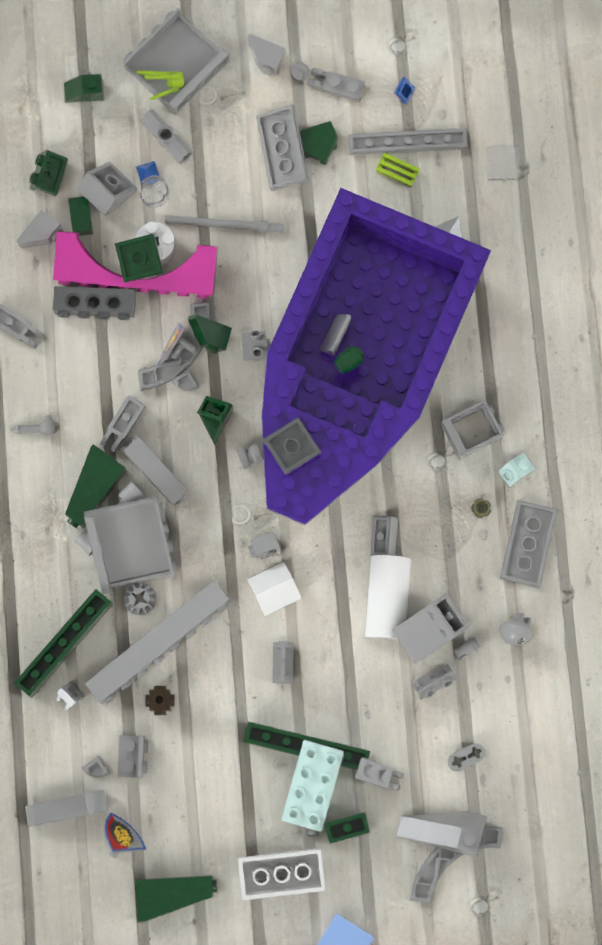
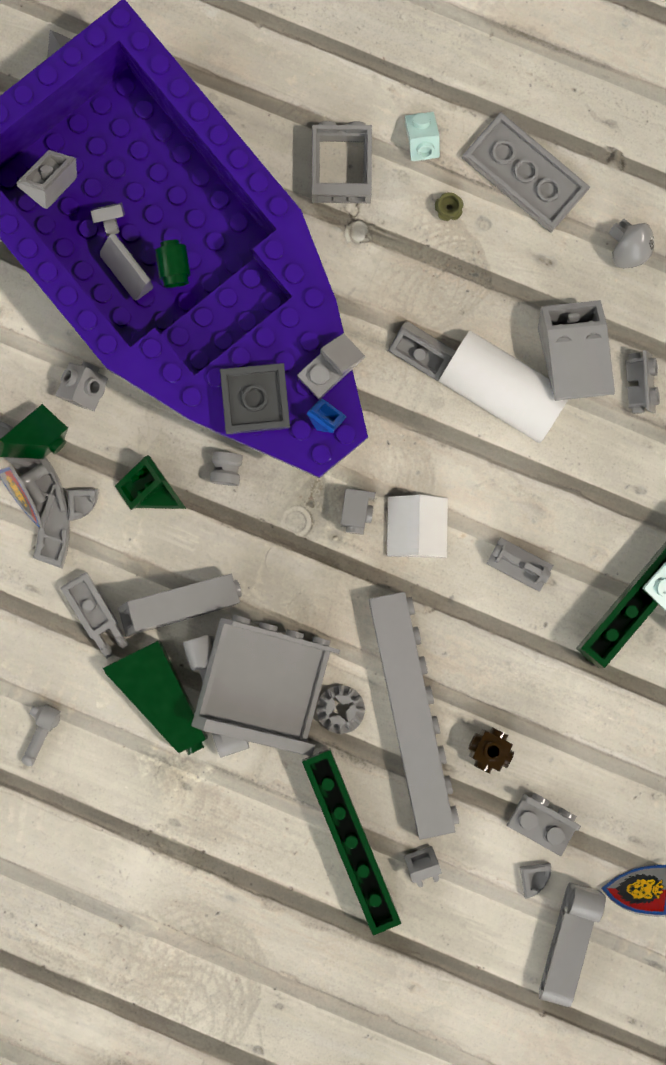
camera: 65 degrees left, 5 degrees up
light grey pin [453,637,481,661] -> none
none -> light grey slope [17,150,77,209]
none -> light grey tile [91,202,125,236]
none -> light grey slope [297,333,365,400]
none -> blue slope [307,398,346,433]

